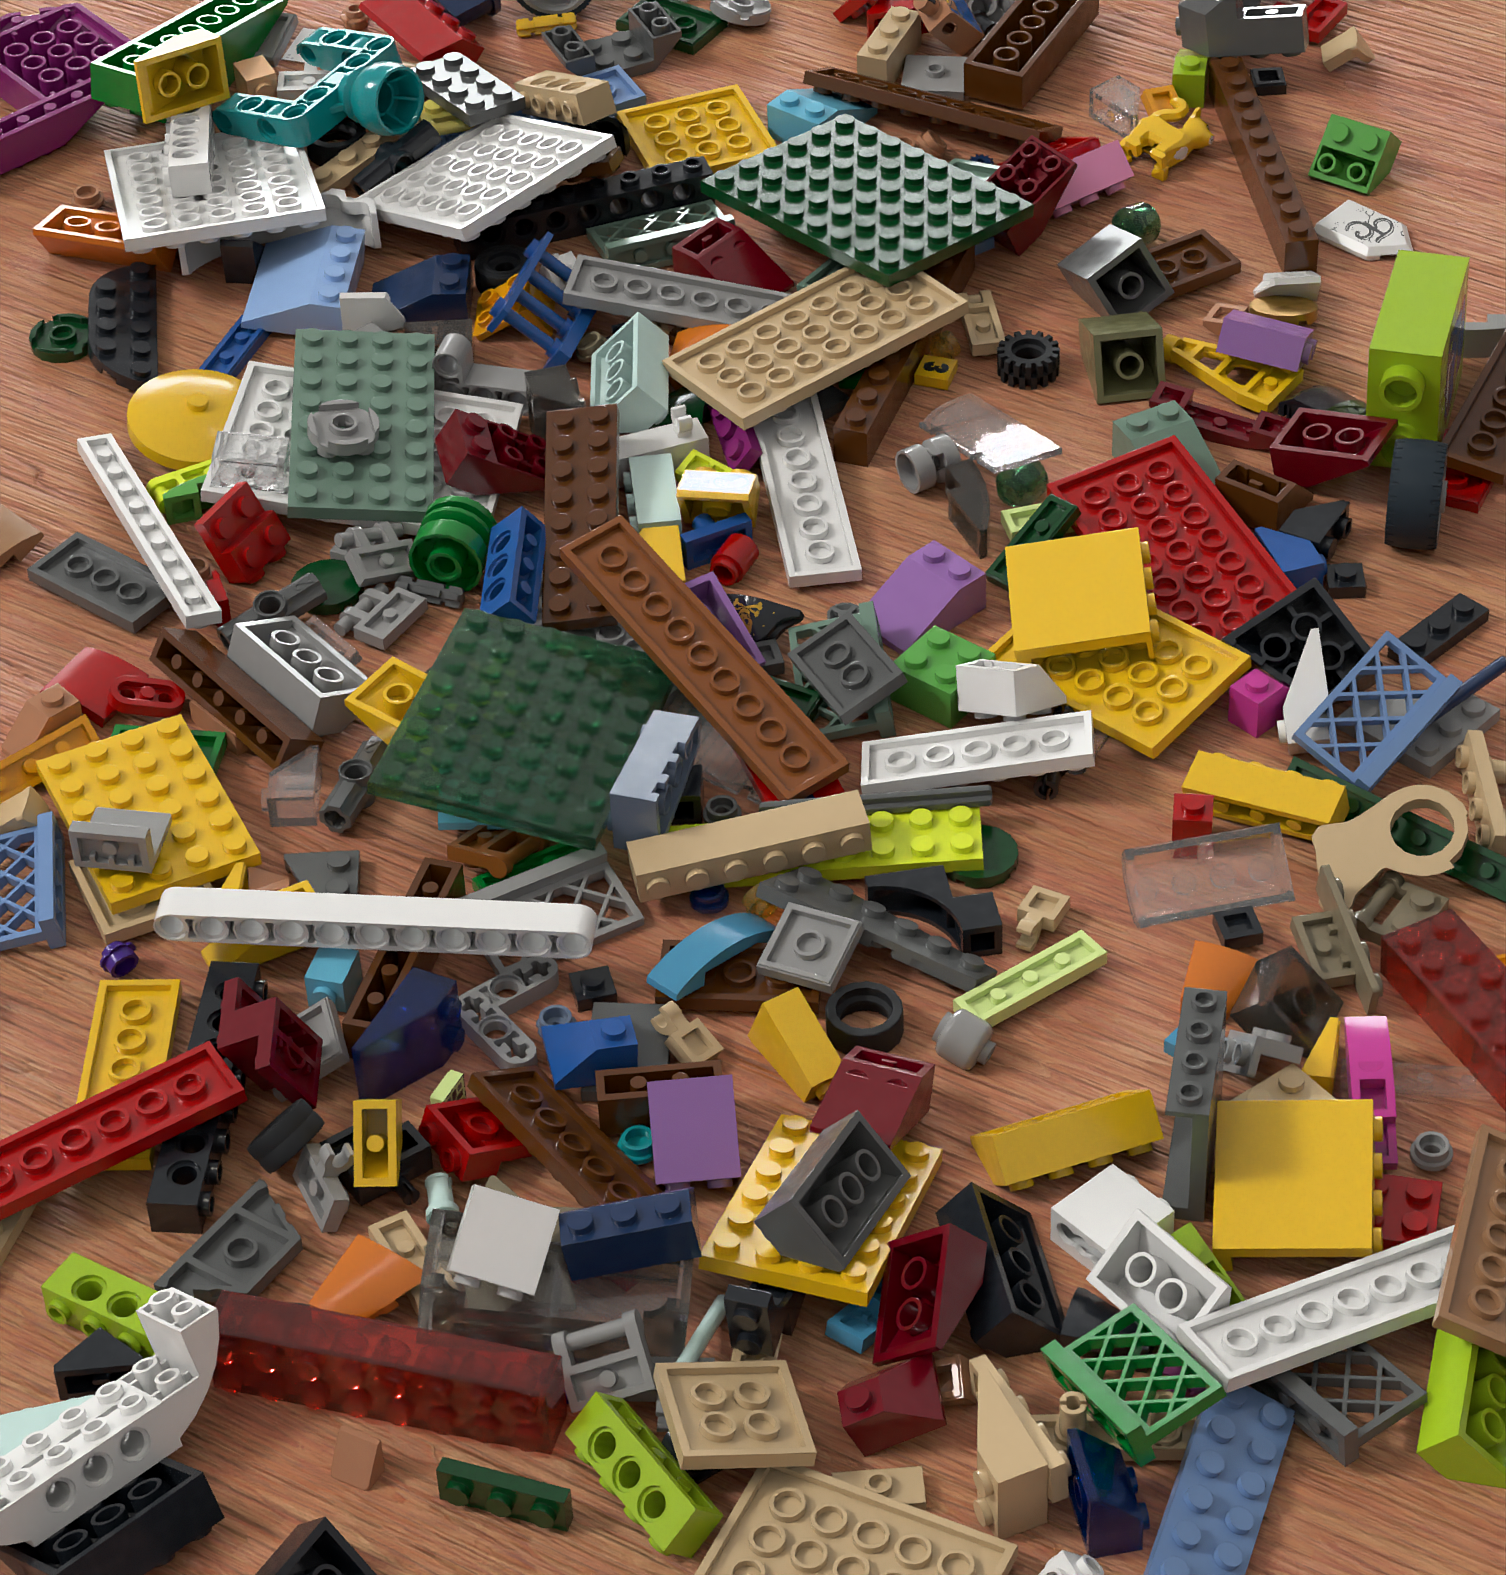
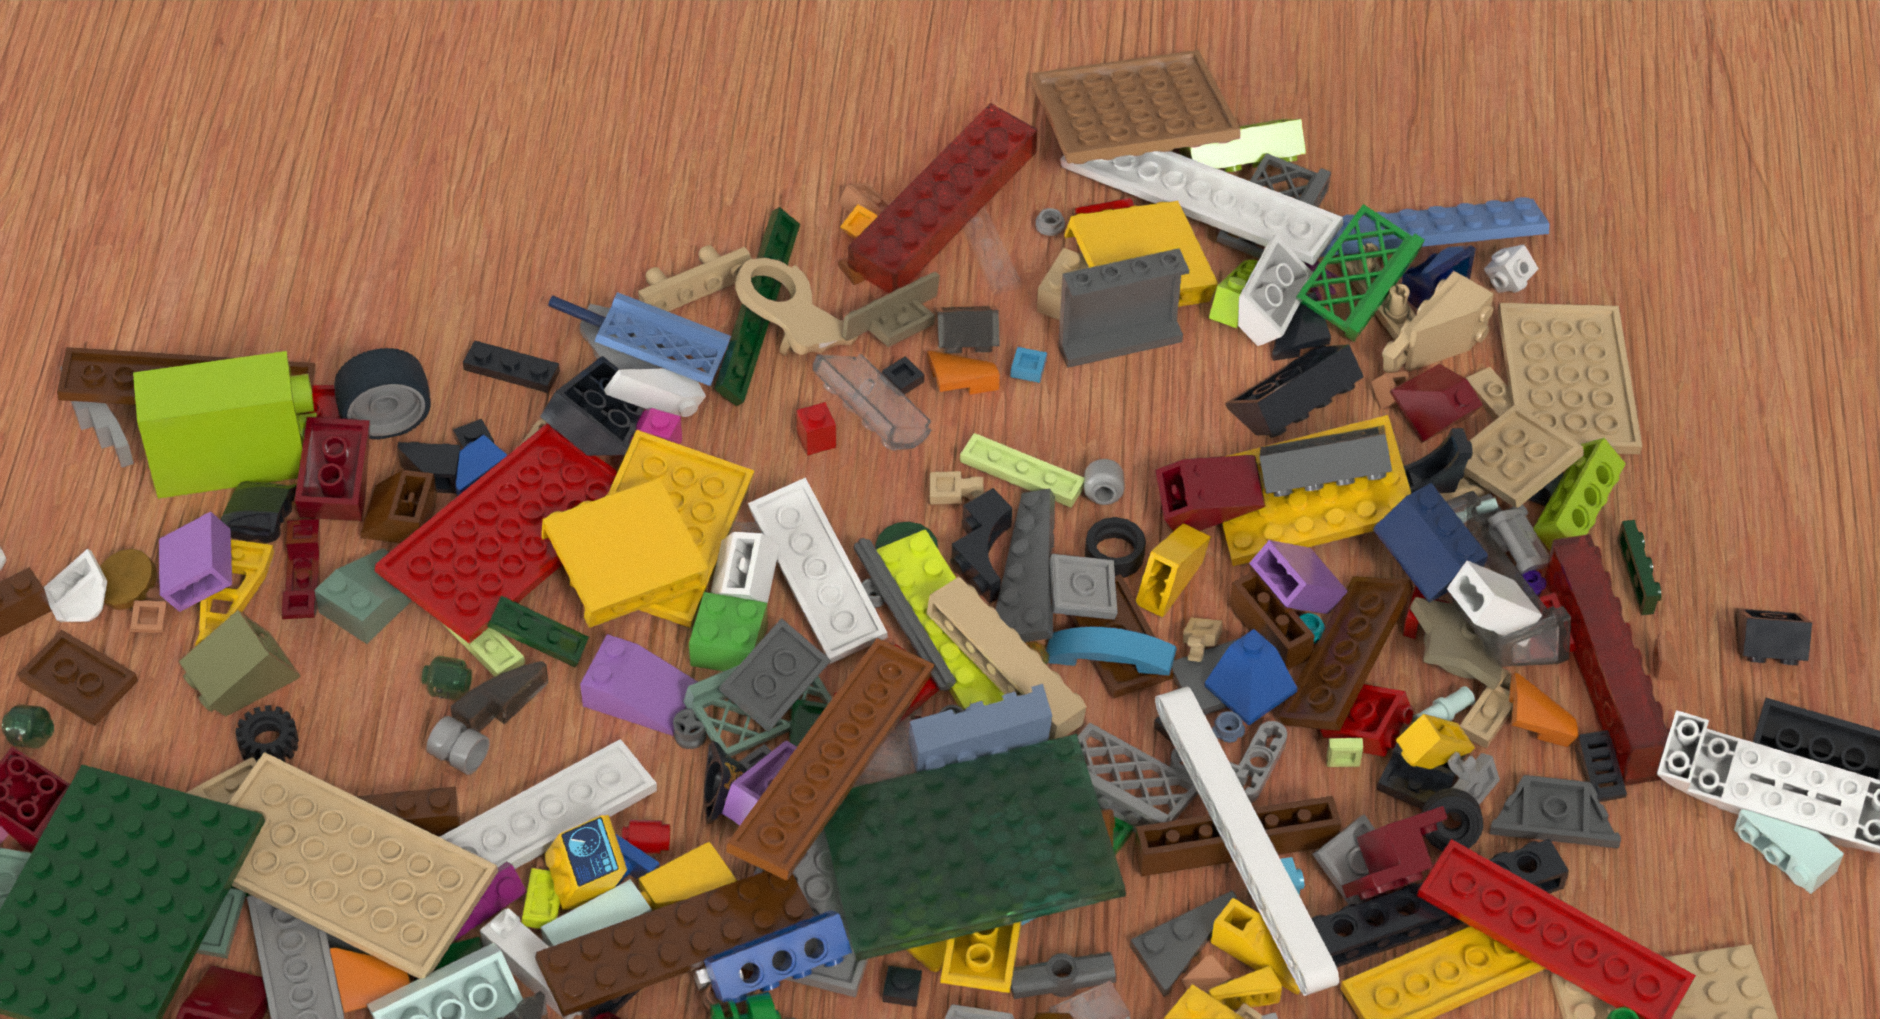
camera: 120 degrees left, 10 degrees up
lime brick [41,1252,158,1359] -> none
black slope [54,1327,143,1401] -> none
clear blue slope [352,967,465,1099] -> none
dark red slope [872,1223,987,1367] -> none
clear piece [919,393,1062,474] -> none
yellow slope [970,1089,1164,1192] -> none
white piece [1050,1164,1175,1271] -> none
dark grey slope [1057,224,1175,316] -> none
yellow brick [1181,750,1350,841] -> none
light grey bracket [1223,1027,1304,1078] -> none
yellow slope [1302,1017,1341,1096] -> none
dark pink slope [1344,1016,1398,1170] -> none
dark tan plate [1354,870,1449,958] -> none

